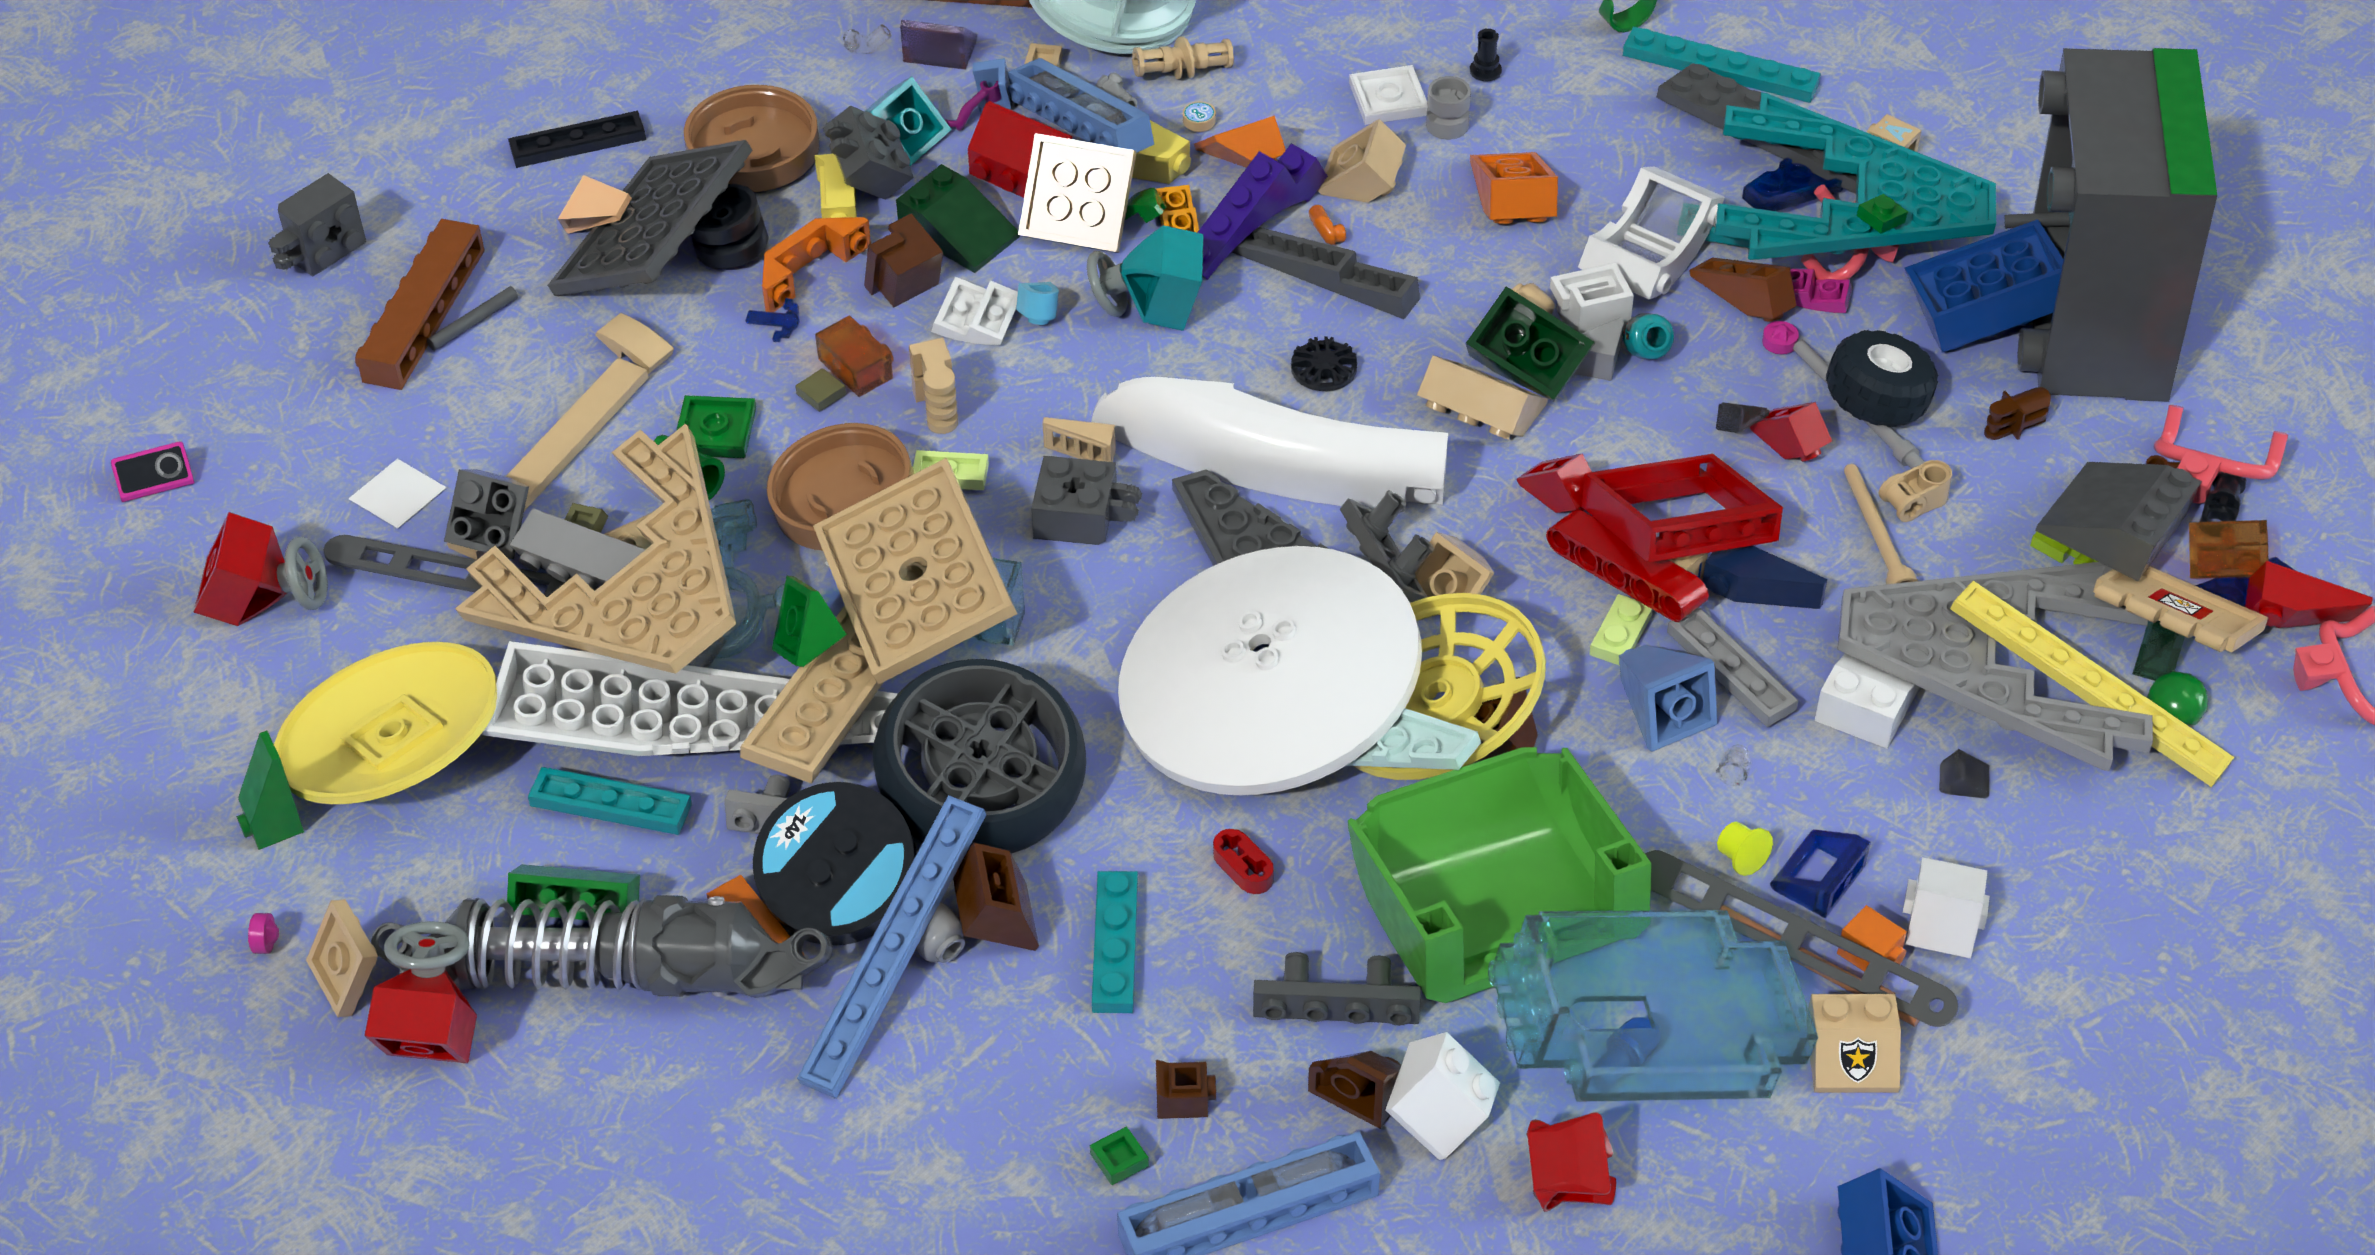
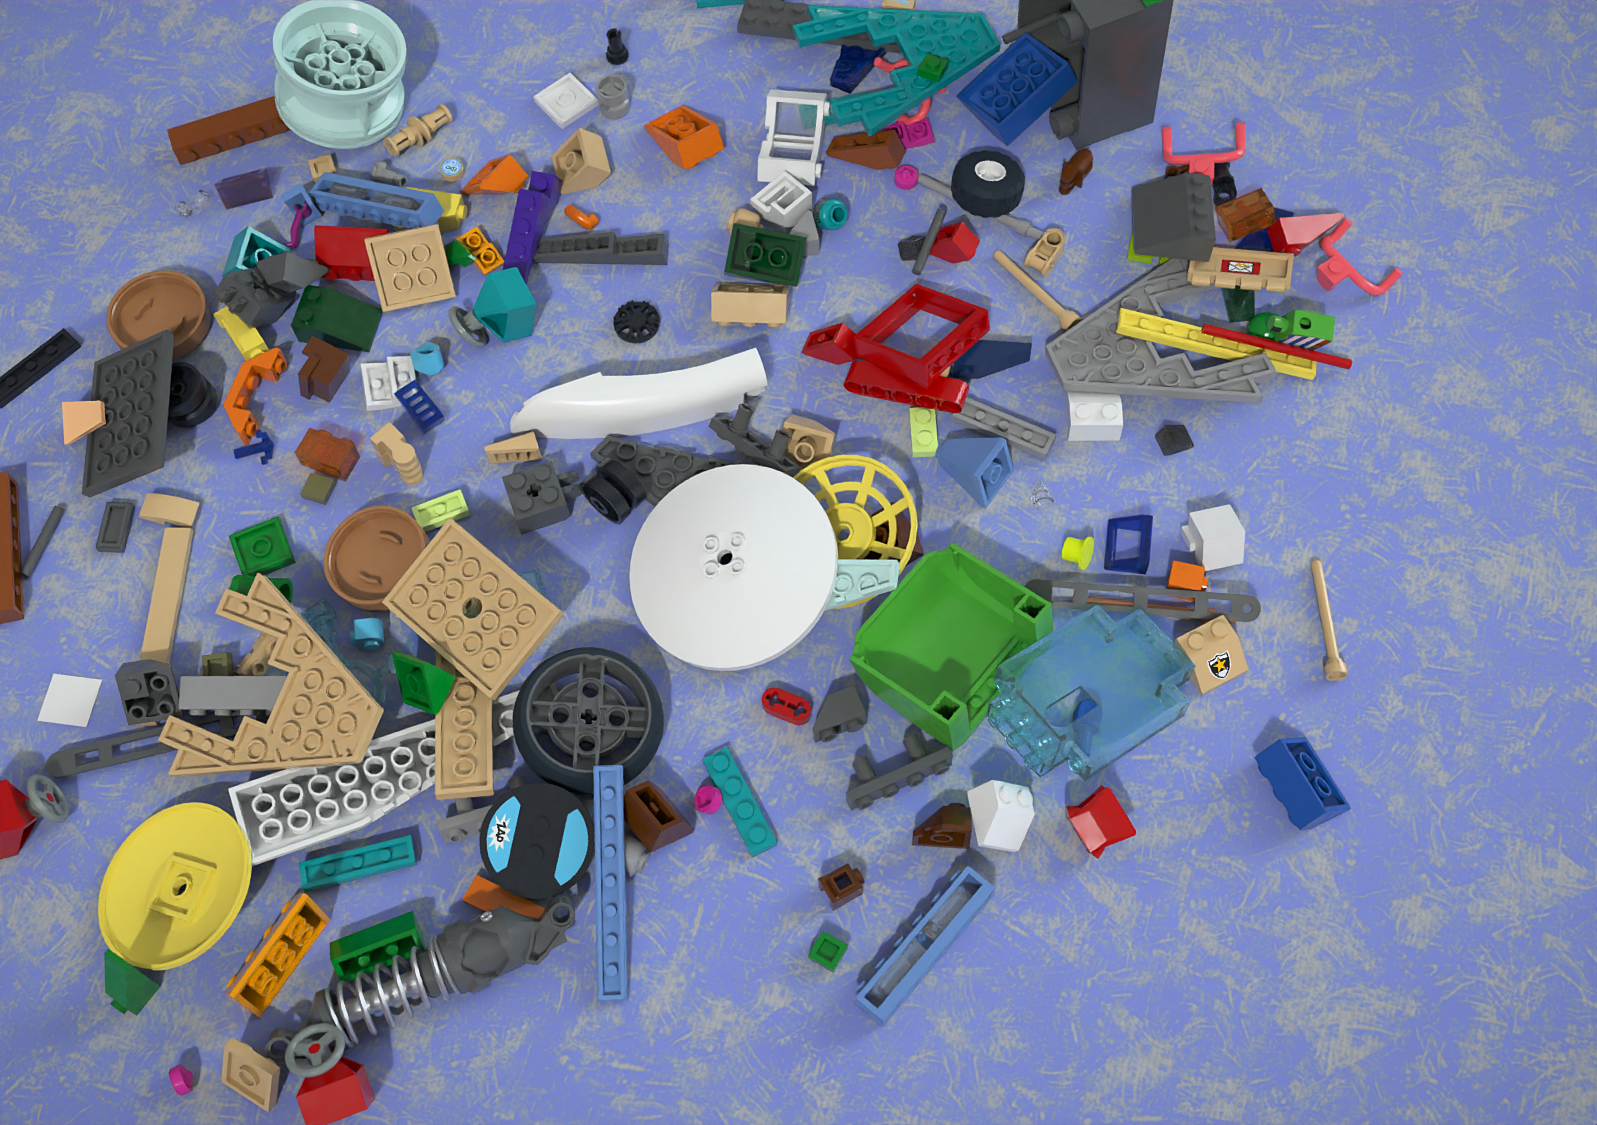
camera: 25 degrees left, 15 degrees up
none -> dark grey tile [95,502,135,553]
none -> light orange slope [224,893,331,1018]
none -> dark grey slope [257,251,328,292]
none -> medium azure plate [350,618,385,651]
none -> clear blue slope [394,380,445,435]
none -> black wheel [579,457,647,525]
none -> dark pink tile [694,785,722,814]
none -> dark grey slope [813,685,867,743]
none -> dark grey bar [912,209,946,275]
none -> red piece [1201,323,1352,370]
none -> bright green torso [1267,310,1335,350]
none -> tan piece [1311,559,1348,681]

